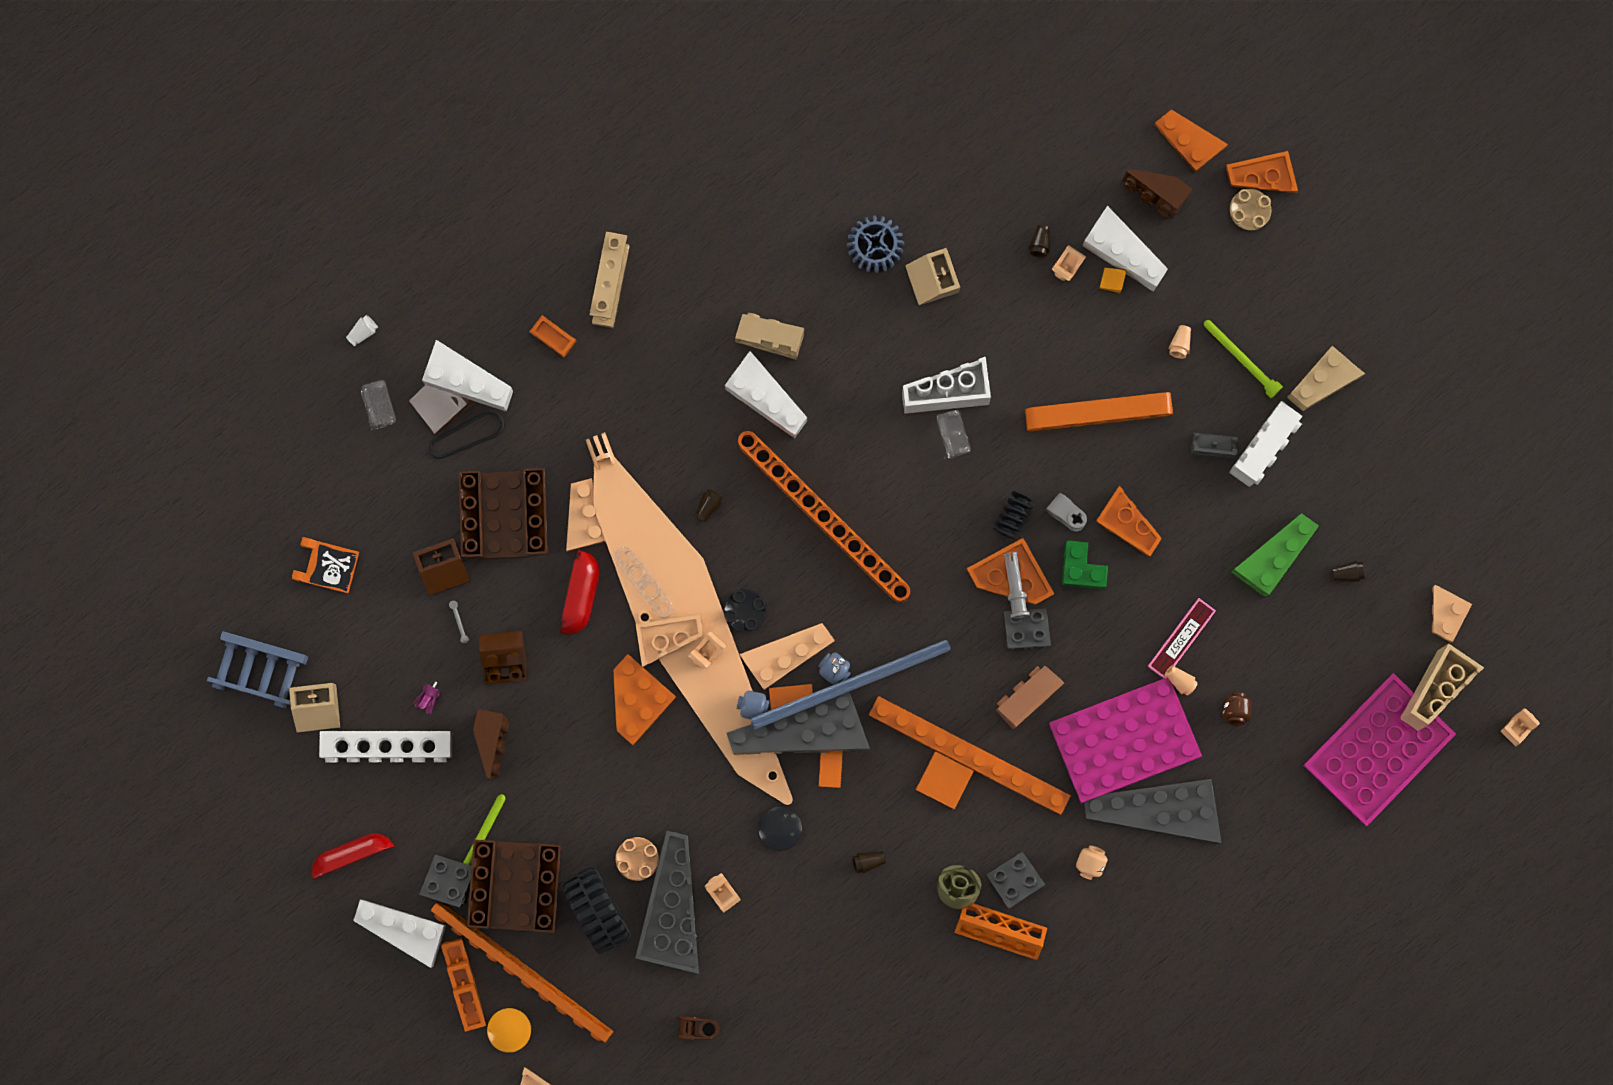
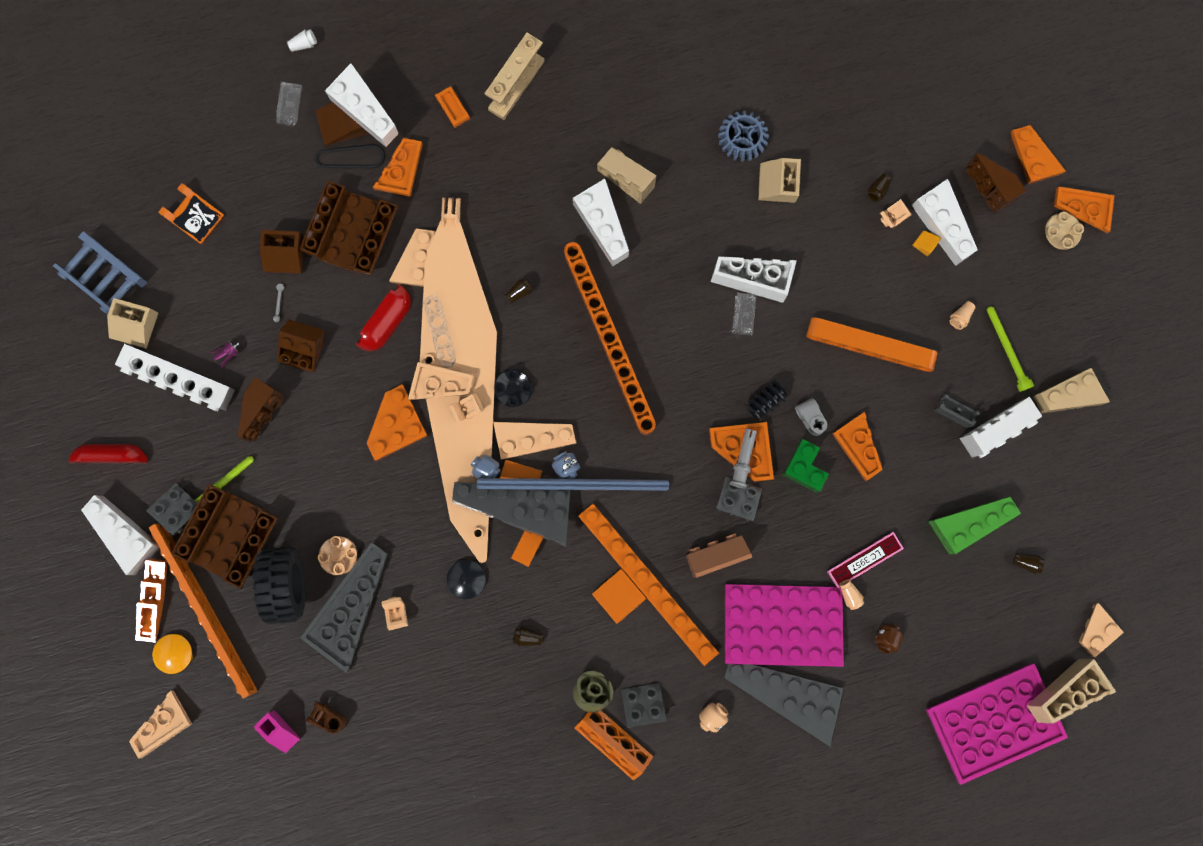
camera: 25 degrees right, 0 degrees up
light nougat bracket [1501,708,1540,747] -> none
none -> dark pink slope [254,710,301,753]
none -> orange wing [373,138,423,197]

